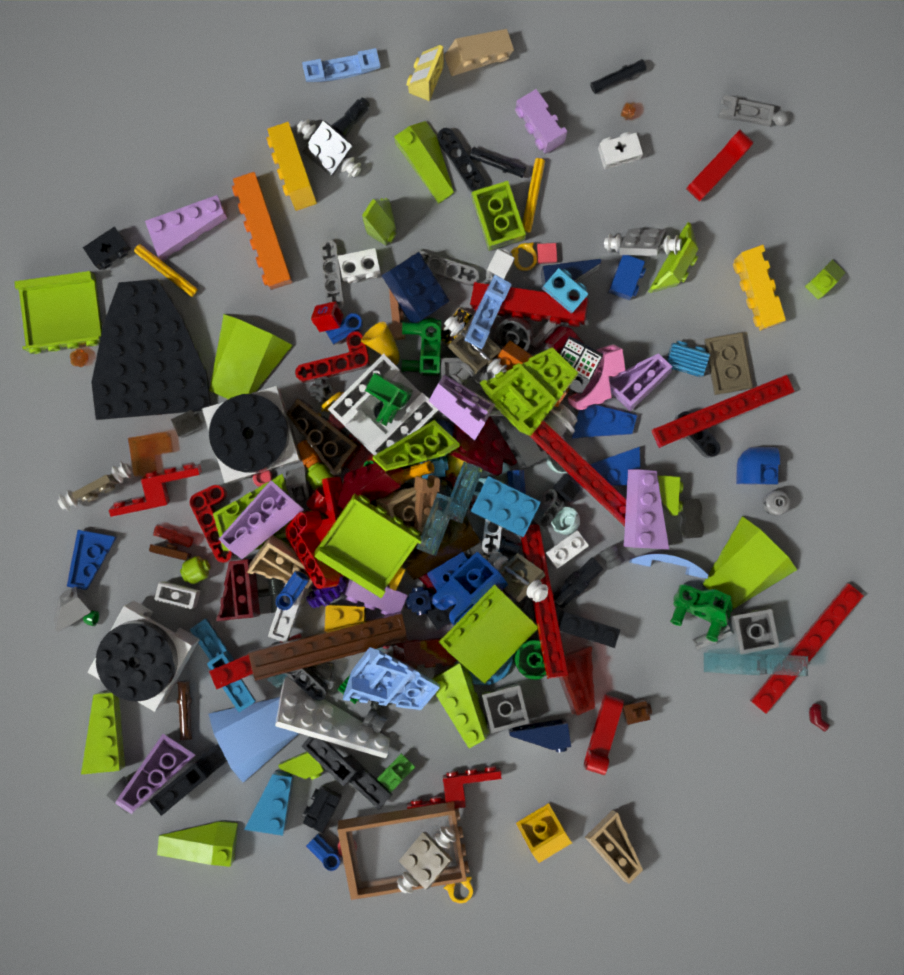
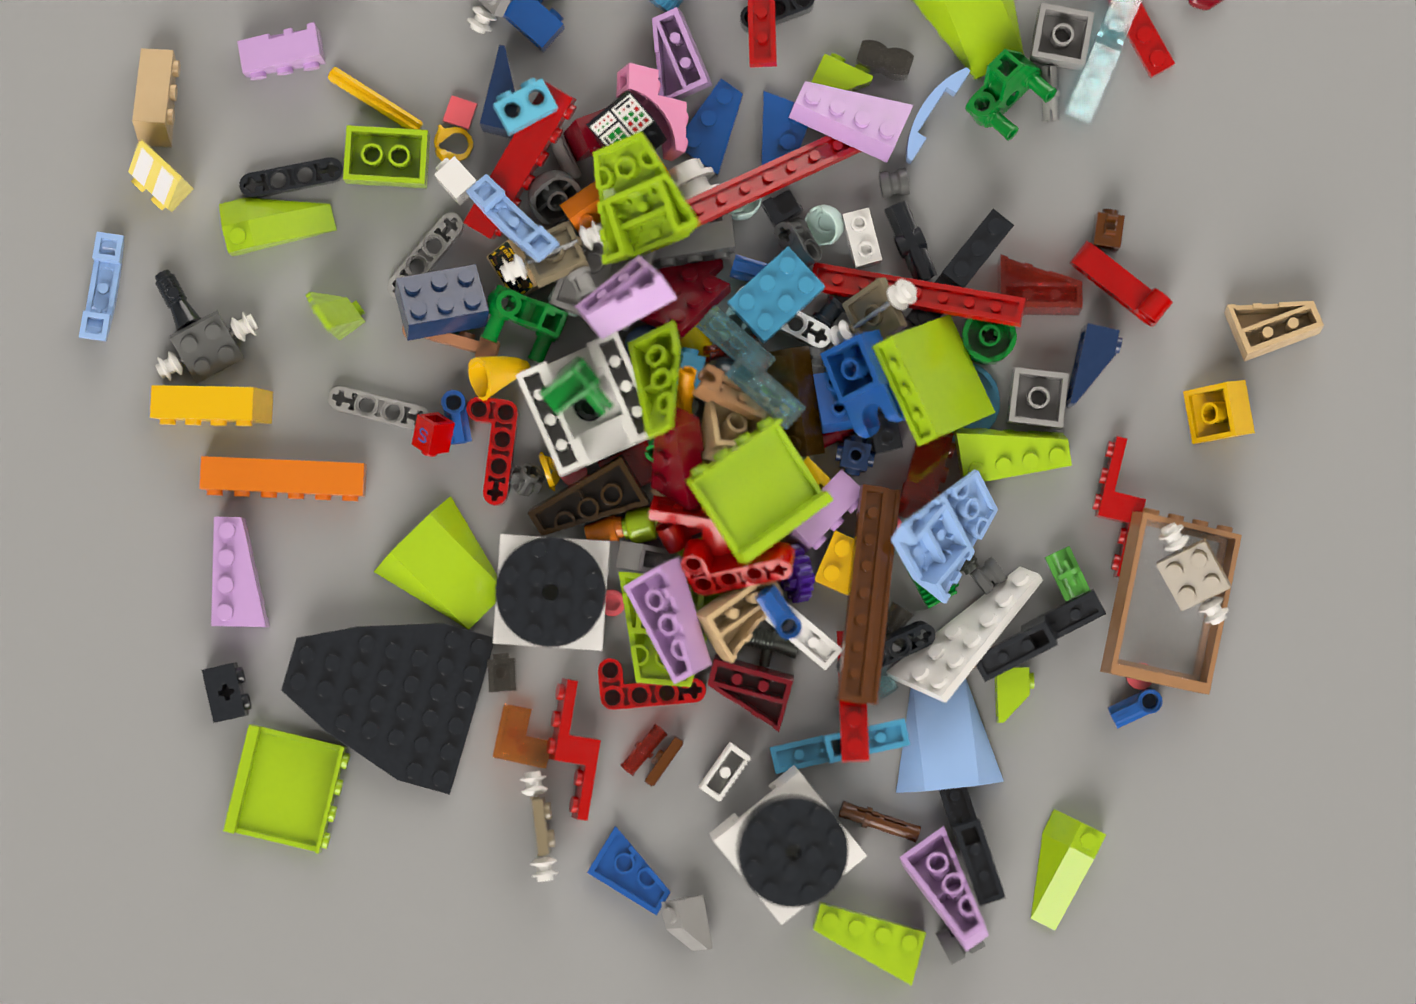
camera: 75 degrees left, 0 degrees up
clear orange plate [70,349,89,367] -> none
green hinge [83,610,99,626] -> none
yellow axle [134,244,198,297] -> none
lime head [180,556,211,584] -> none
dark azure wedge [244,770,294,836] -> none
black brick [302,785,342,833] -> none
white brick [338,248,381,283] -> none
yellow piece [443,876,473,903] -> none
black pin [470,147,527,178] -> none

